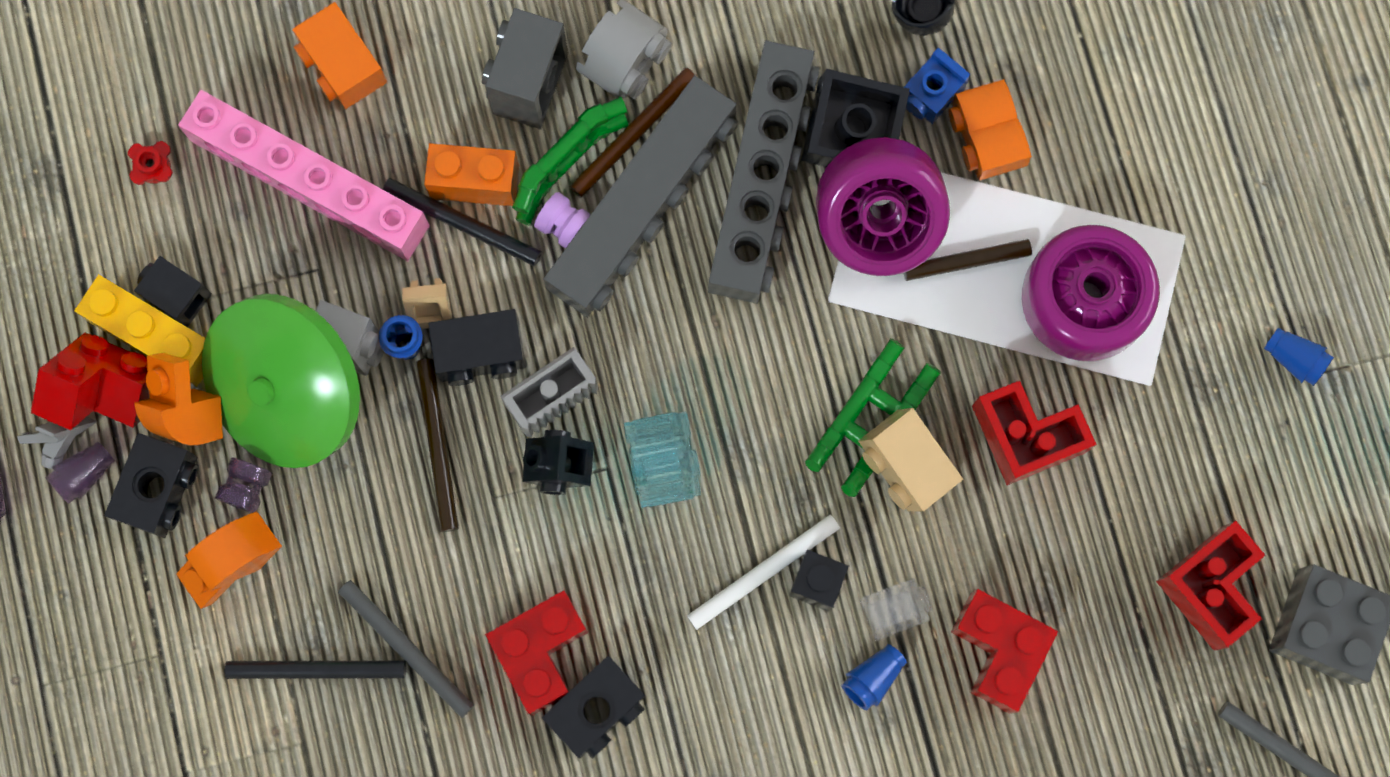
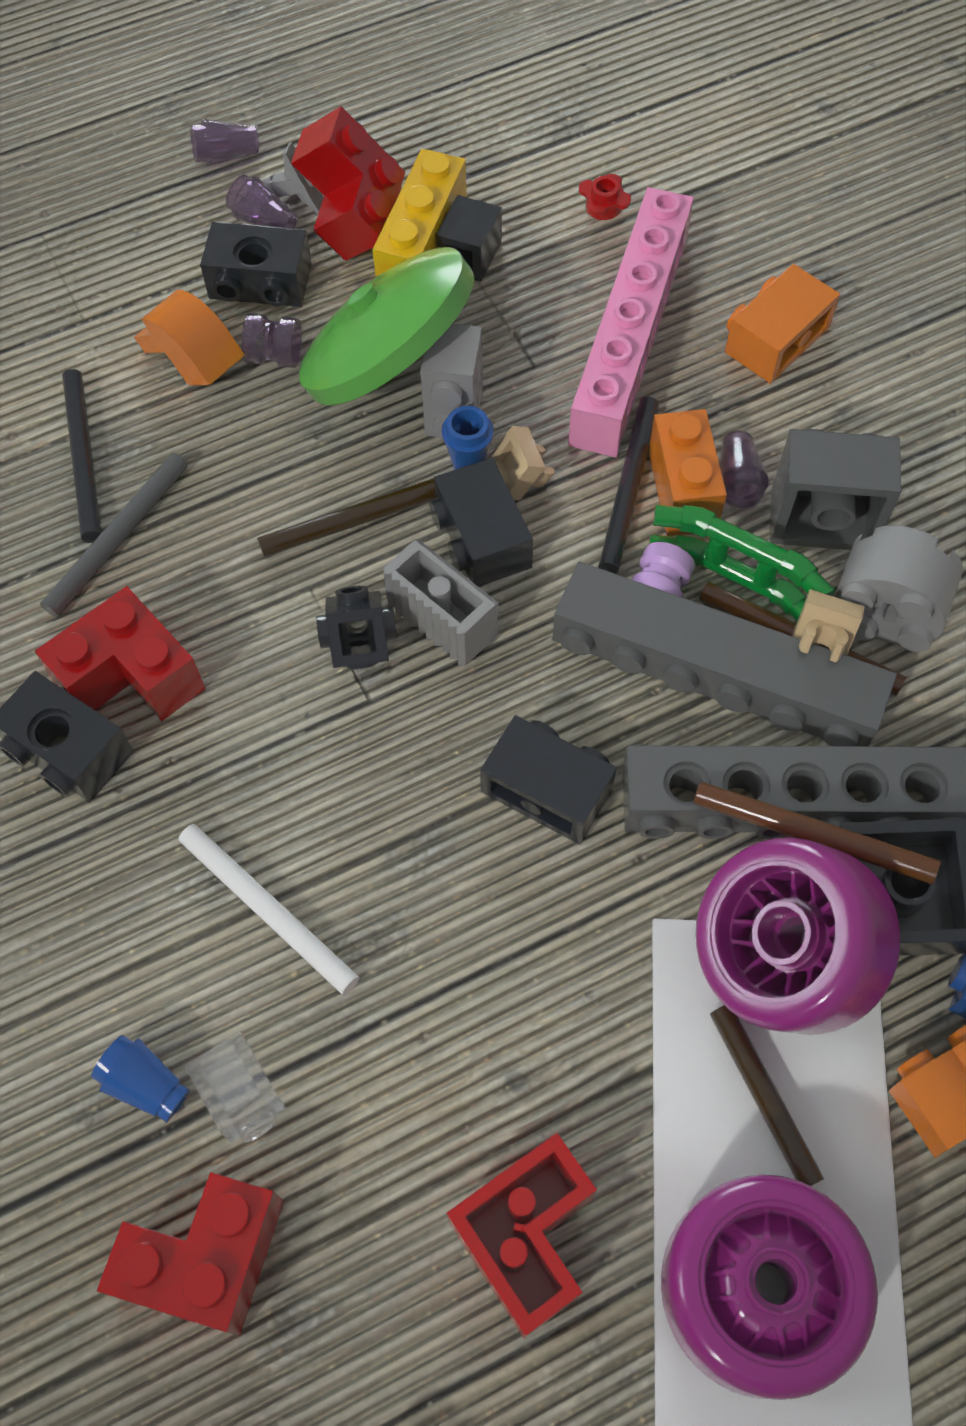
camera: 80 degrees right, 15 degrees down
orange brick [134,353,223,445] -> none
clear light blue brick [624,411,701,508] -> none
black brick [789,550,849,612] -> none
green piece [805,338,941,497] -> none
tan brick [858,408,964,512] -> none
none -> black brick [480,715,617,845]
none -> reddish brown bar [694,781,941,885]
none -> clear purple cone [719,431,769,508]
none -> tan tile [792,590,865,662]

